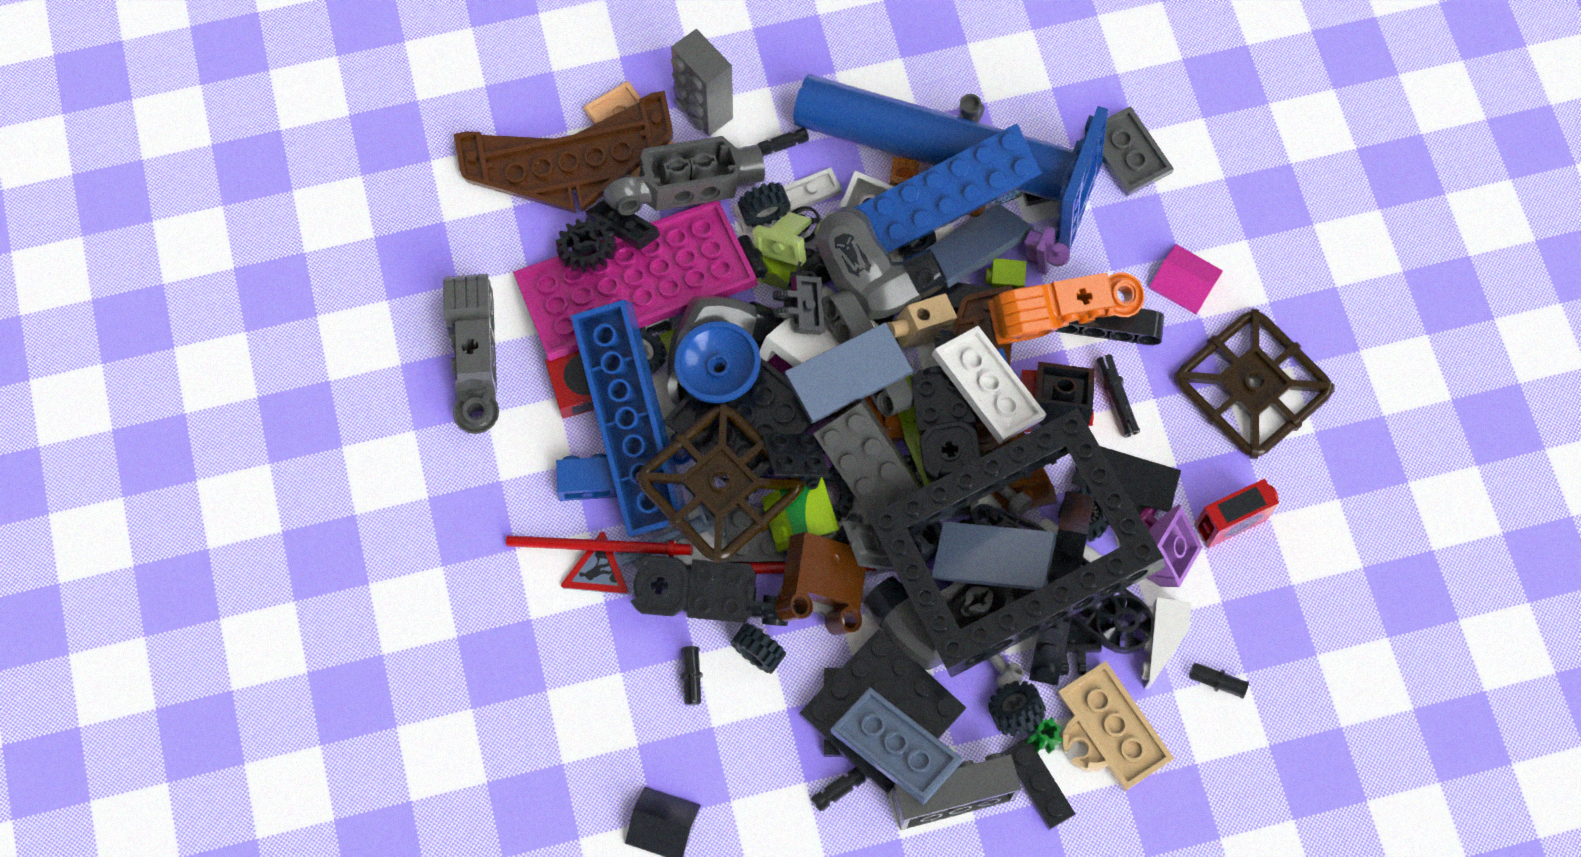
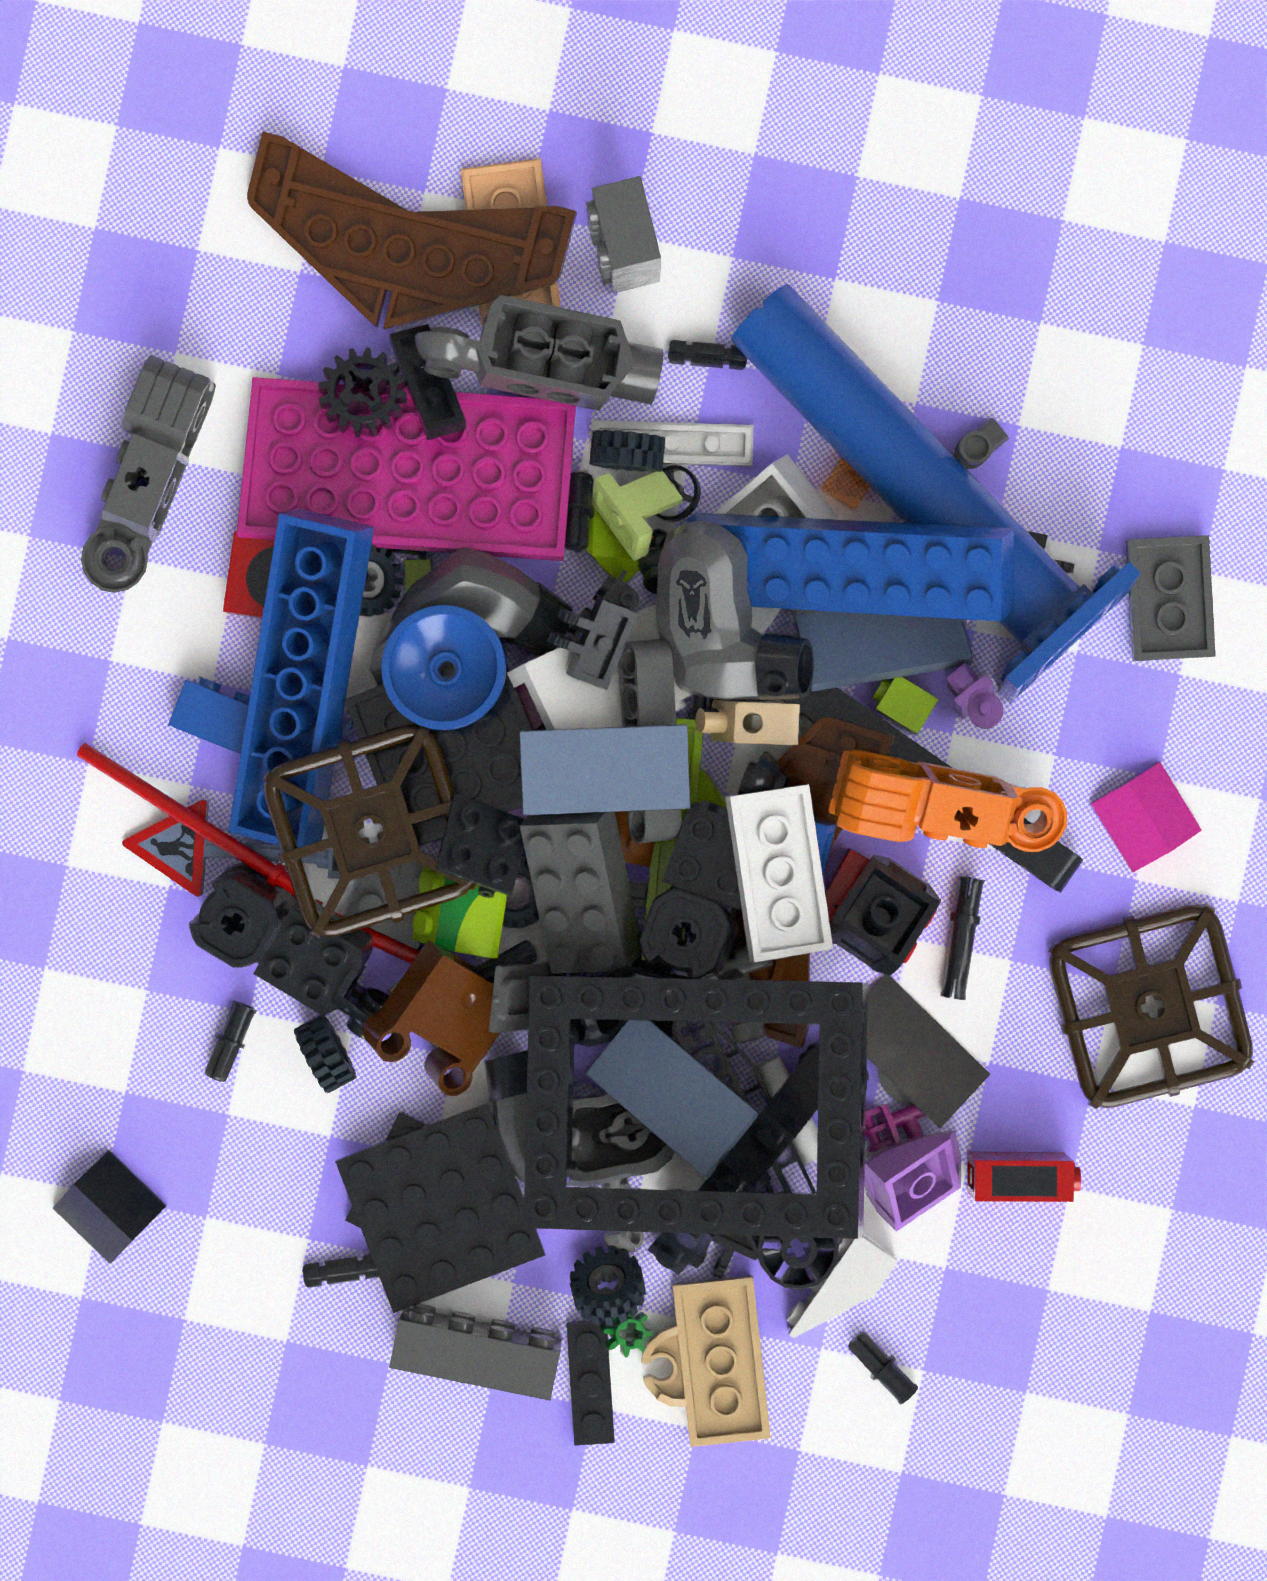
camera: 30 degrees right, 20 degrees up
sand blue tile [831,687,963,805] -> none

